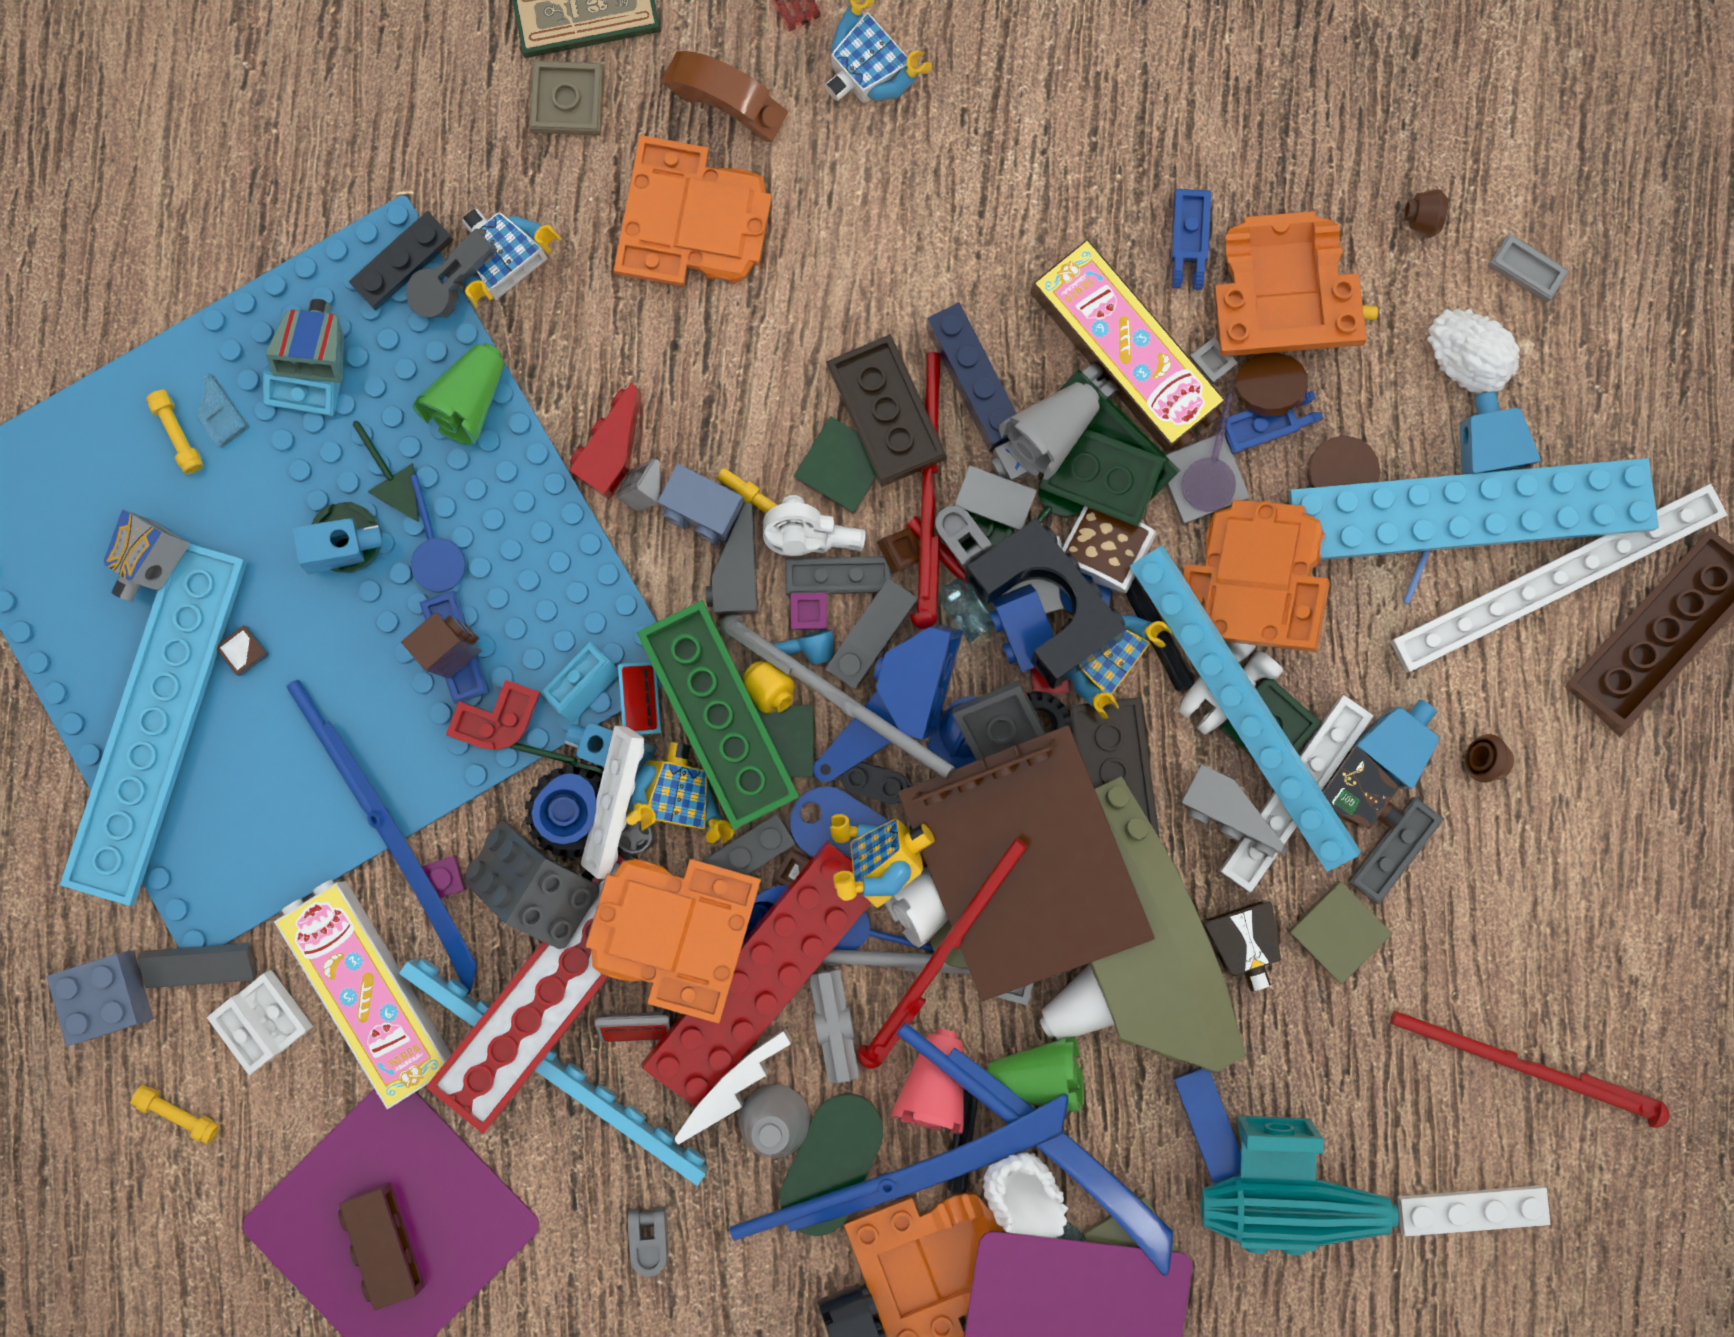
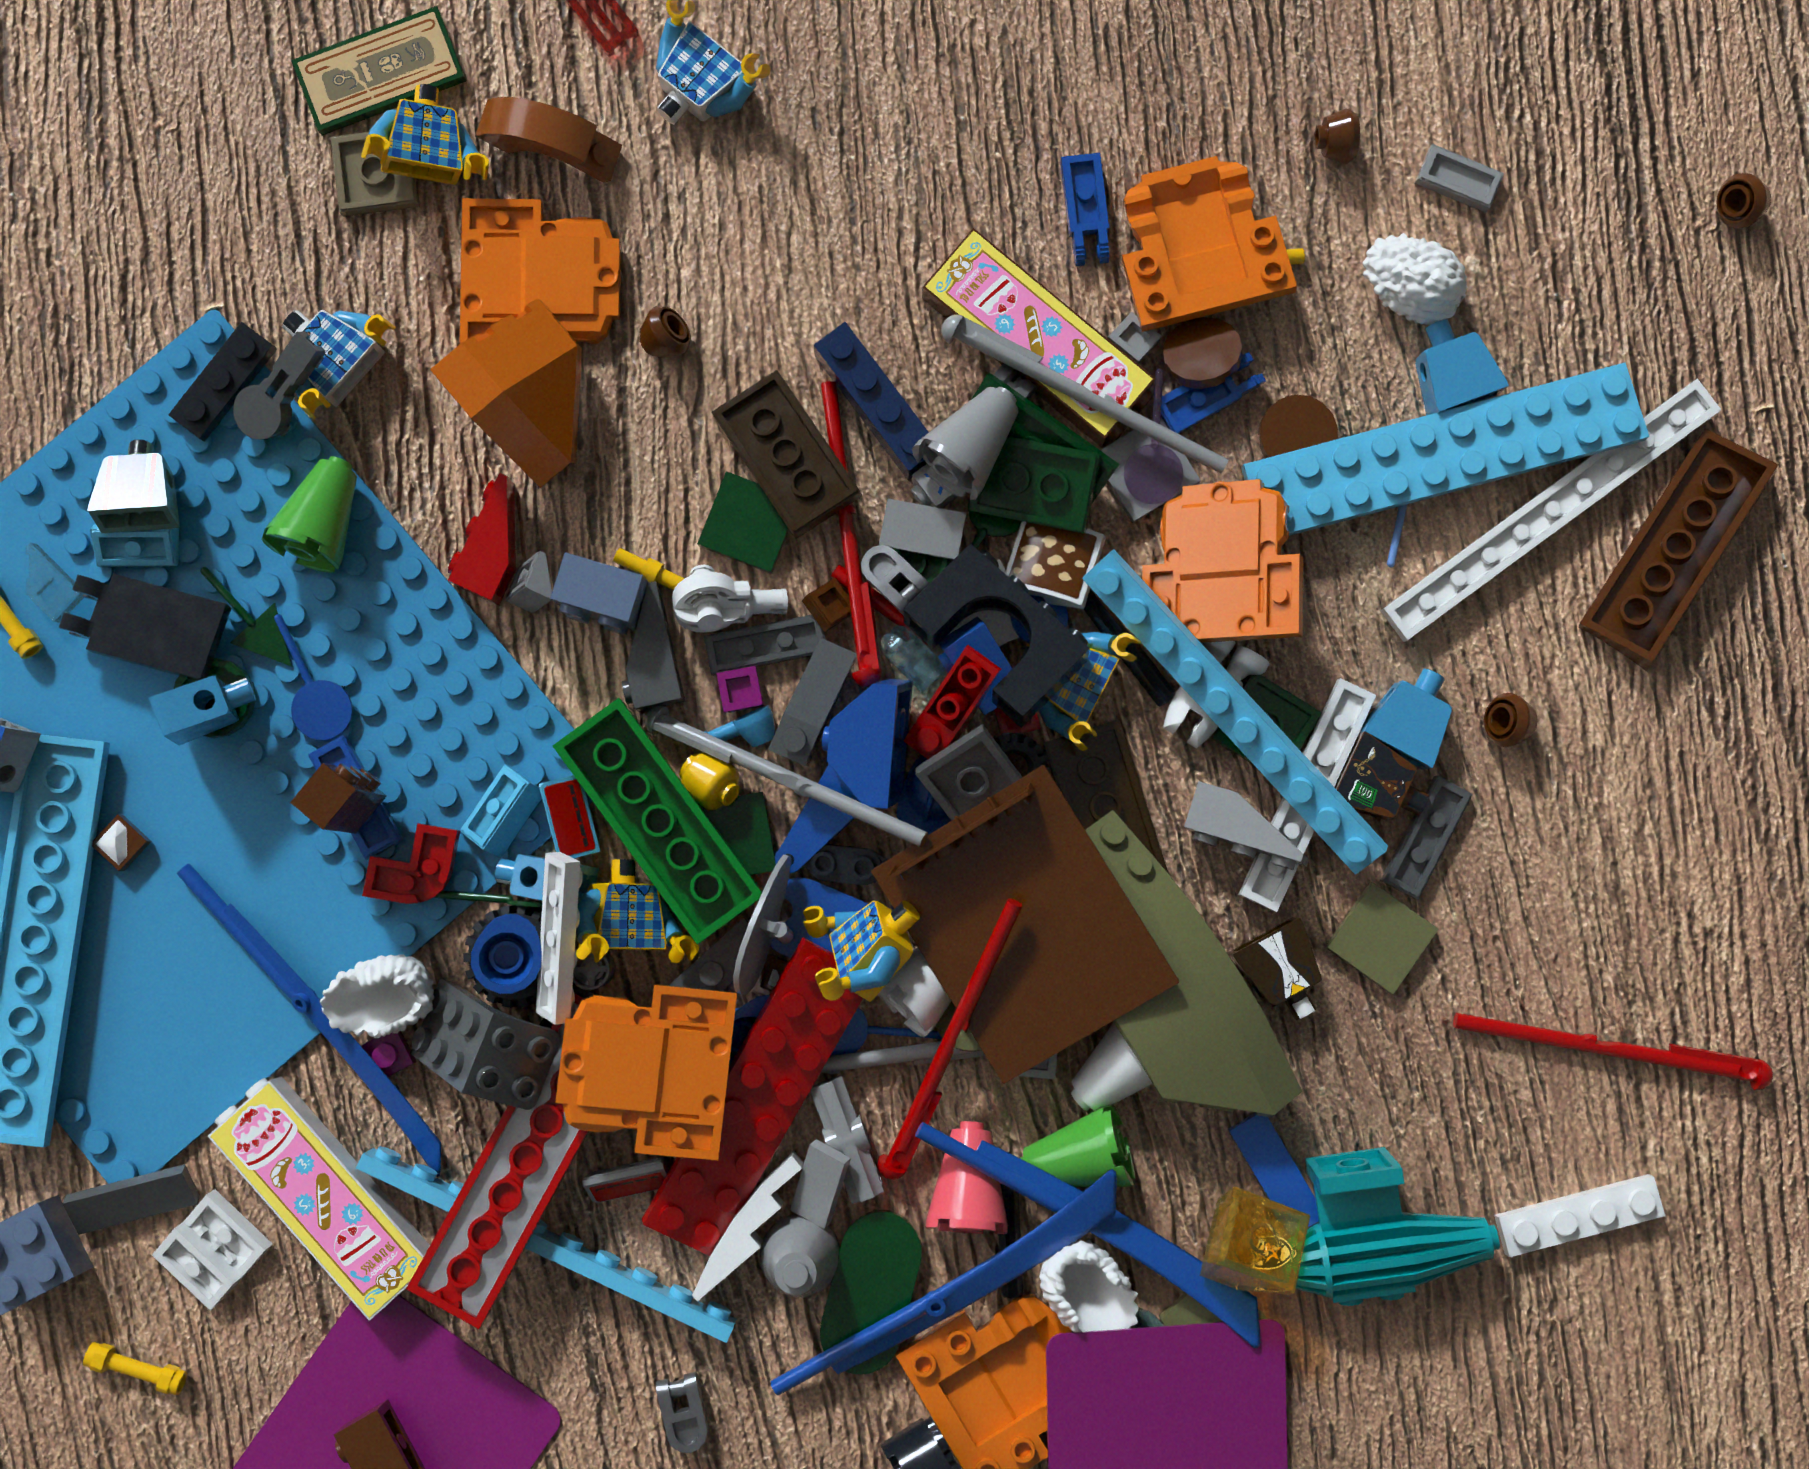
camera: 15 degrees left, 0 degrees up
none -> black tile [59,574,232,681]
none -> white piece [320,954,434,1038]
none -> torso [361,84,489,185]
none -> orange panel [430,298,582,488]
none -> reddish brown cone [640,306,691,359]
none -> light grey shield [733,855,794,995]
none -> light grey tile [790,1139,851,1229]
none -> red slope [903,645,1001,759]
none -> light grey bar [941,315,1229,474]
none -> clear yellow slope [1200,1186,1310,1295]

